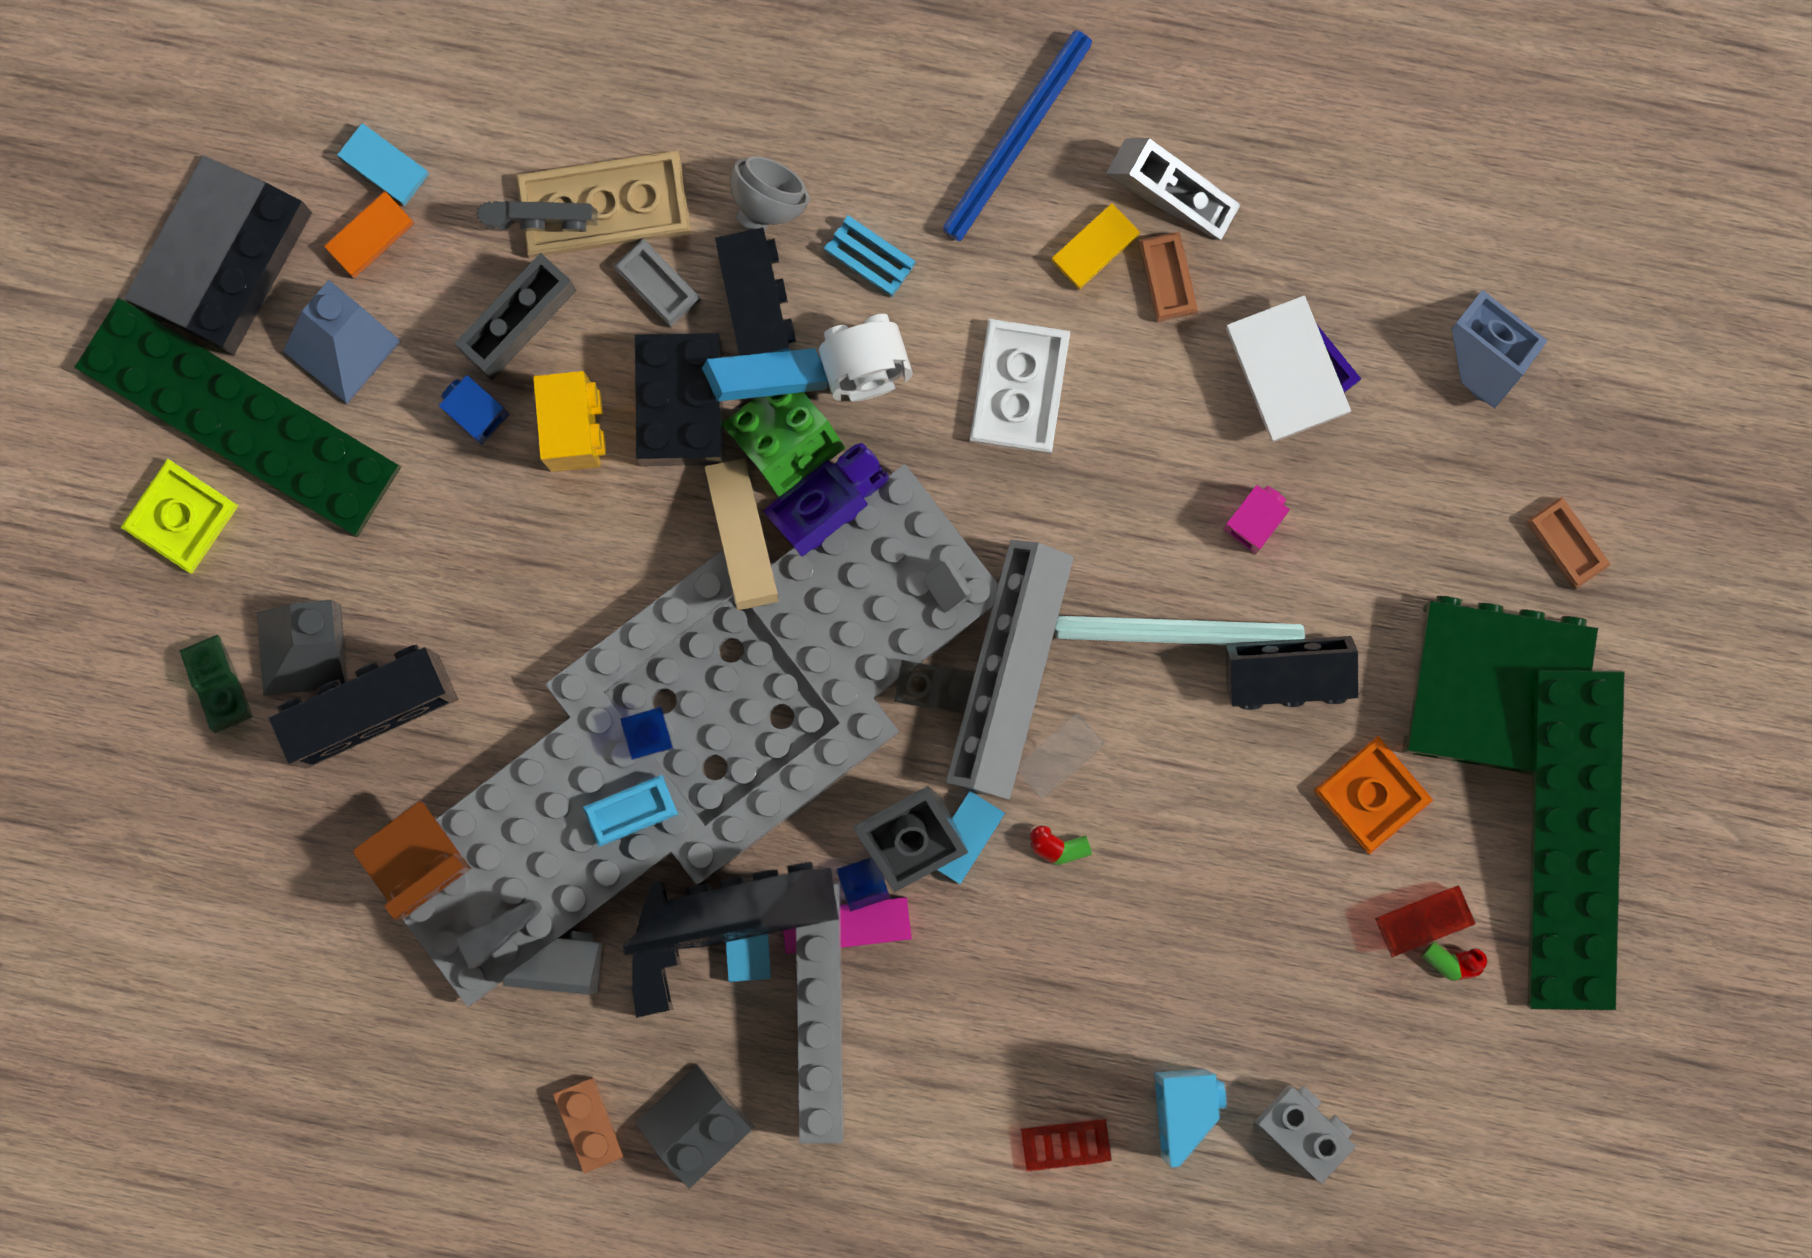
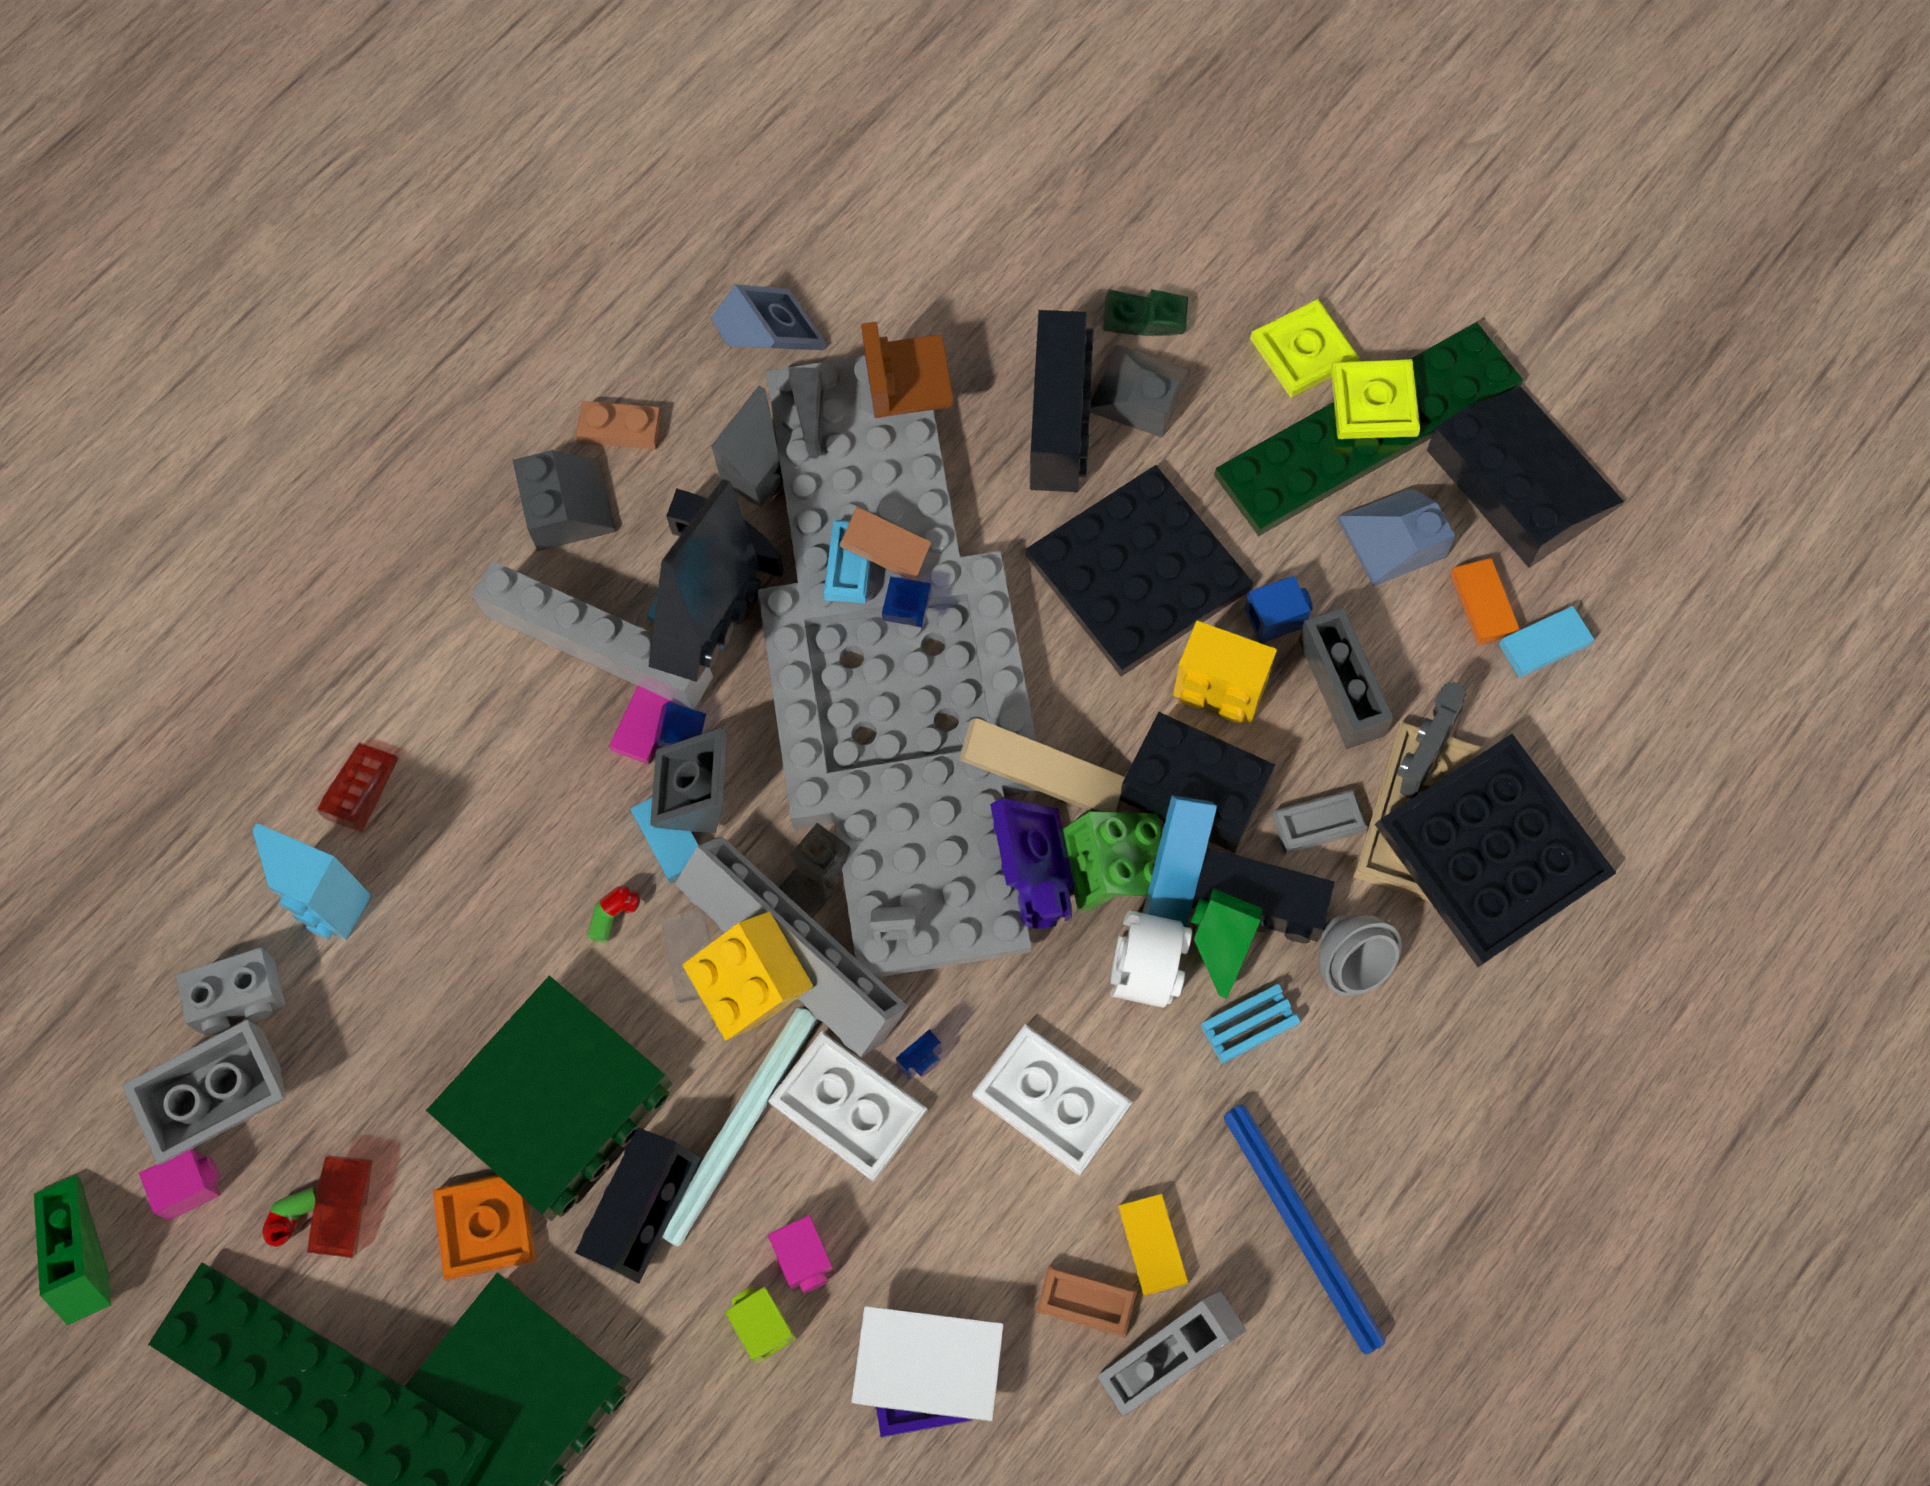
camera: 115 degrees right, 15 degrees down
none -> green slope [34,1175,111,1325]
none -> light grey slope [122,1020,286,1166]
none -> dark pink brick [139,1149,221,1220]
none -> dark green panel [426,975,672,1221]
none -> yellow brick [682,911,814,1041]
none -> sand blue slope [711,284,828,350]
none -> lime brick [725,1286,797,1365]
none -> white tile [768,1031,928,1183]
none -> nougat tile [839,507,931,581]
none -> clear blue plate [896,1029,942,1080]
none -> black plate [1025,465,1254,677]
none -> green slope [1190,889,1262,999]
none -> neon yellow tile [1331,359,1420,439]
none -> black plate [1375,734,1616,967]

